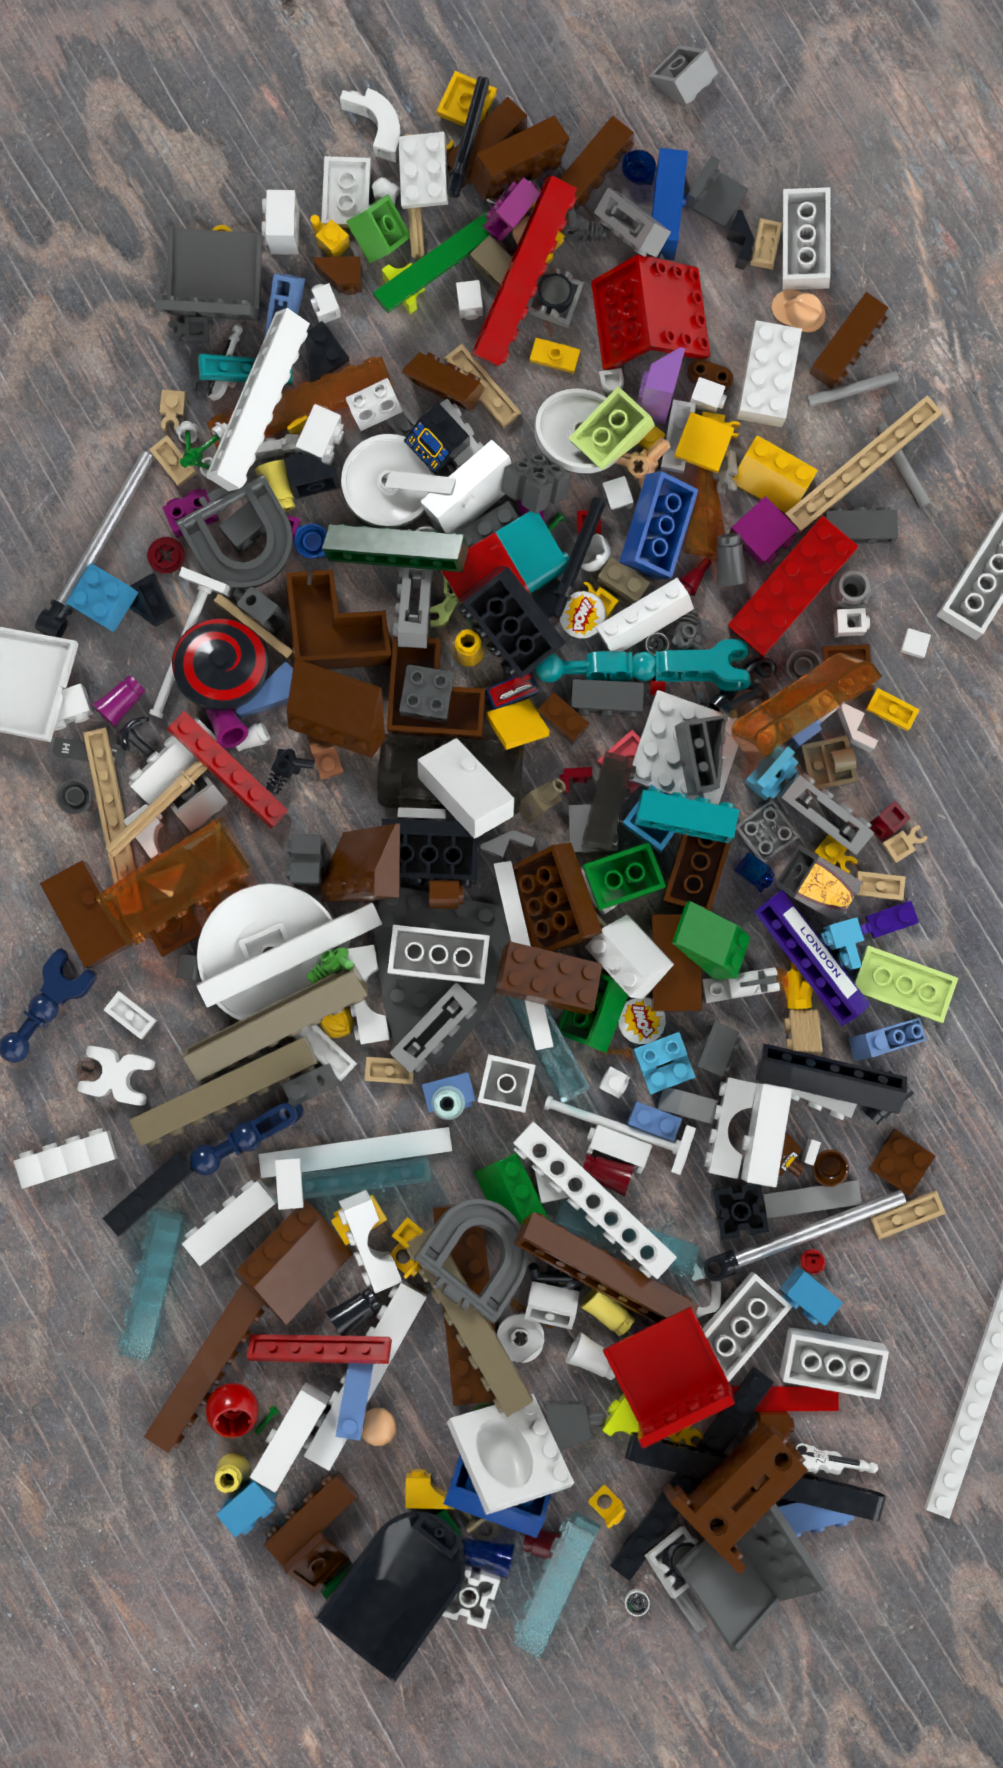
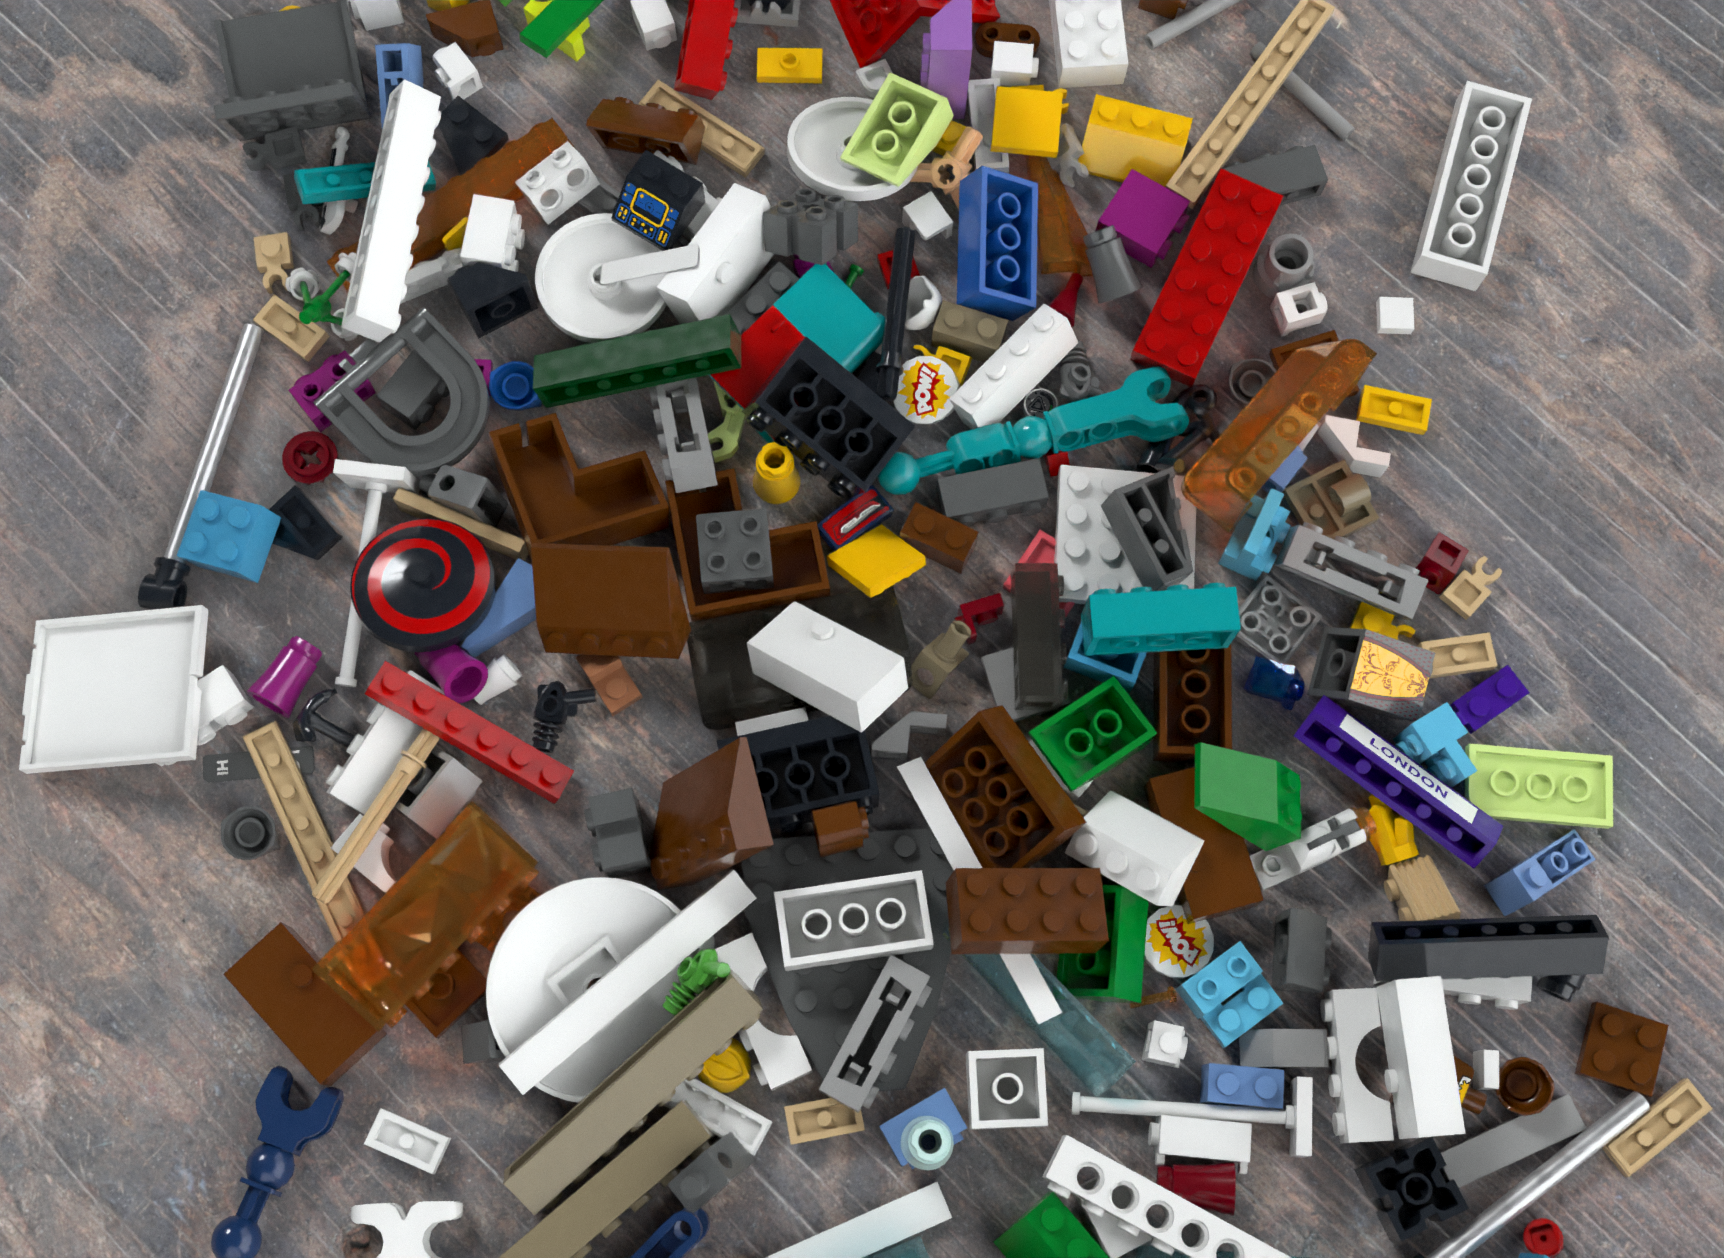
camera: 15 degrees left, 10 degrees down
light yellow plant [255,460,295,513] -> none

